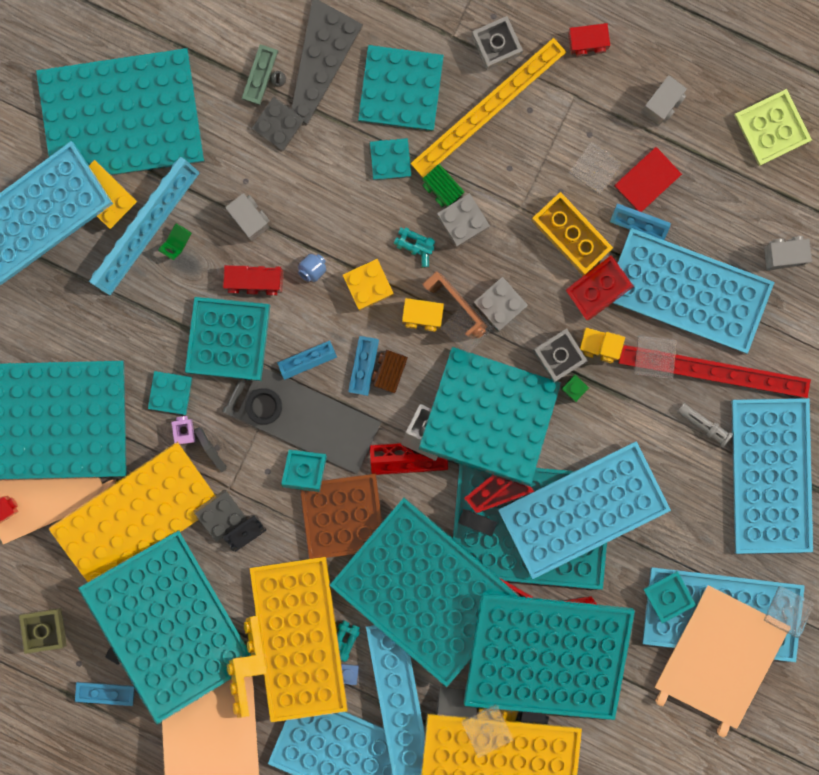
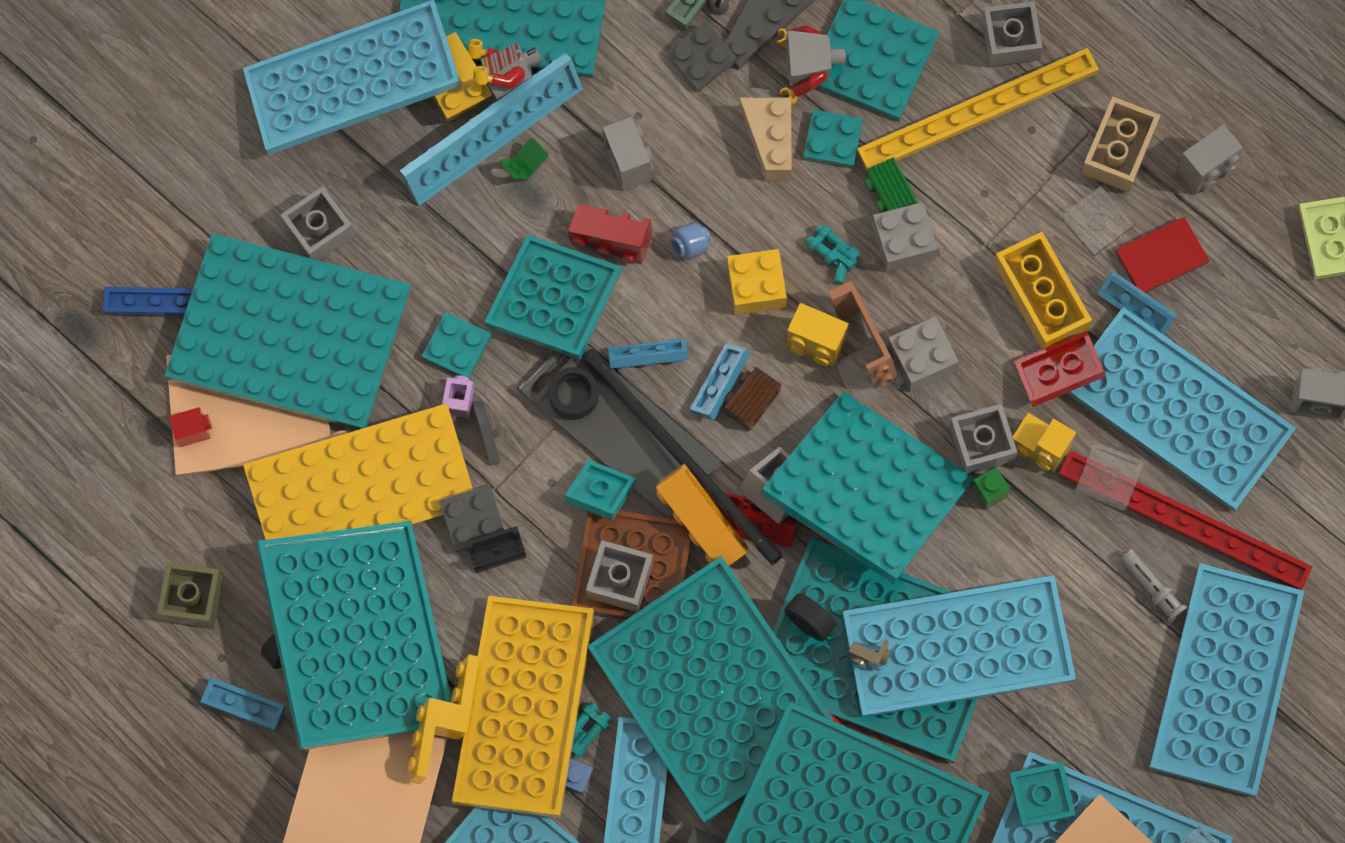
camera: 25 degrees right, 15 degrees down
red wedge [464,475,534,513] -> none
red brick [568,23,611,56] -> none
none -> light grey brick [280,186,355,260]
none -> torso [468,39,542,100]
none -> black piece [581,349,783,565]
none -> light grey brick [586,540,654,612]
none -> light orange brick [656,464,749,566]
none -> tan wedge [740,98,792,181]
none -> light grey torso [776,25,845,105]
none -> dark tan bracket [848,639,892,670]
none -> tan brick [1081,96,1161,193]

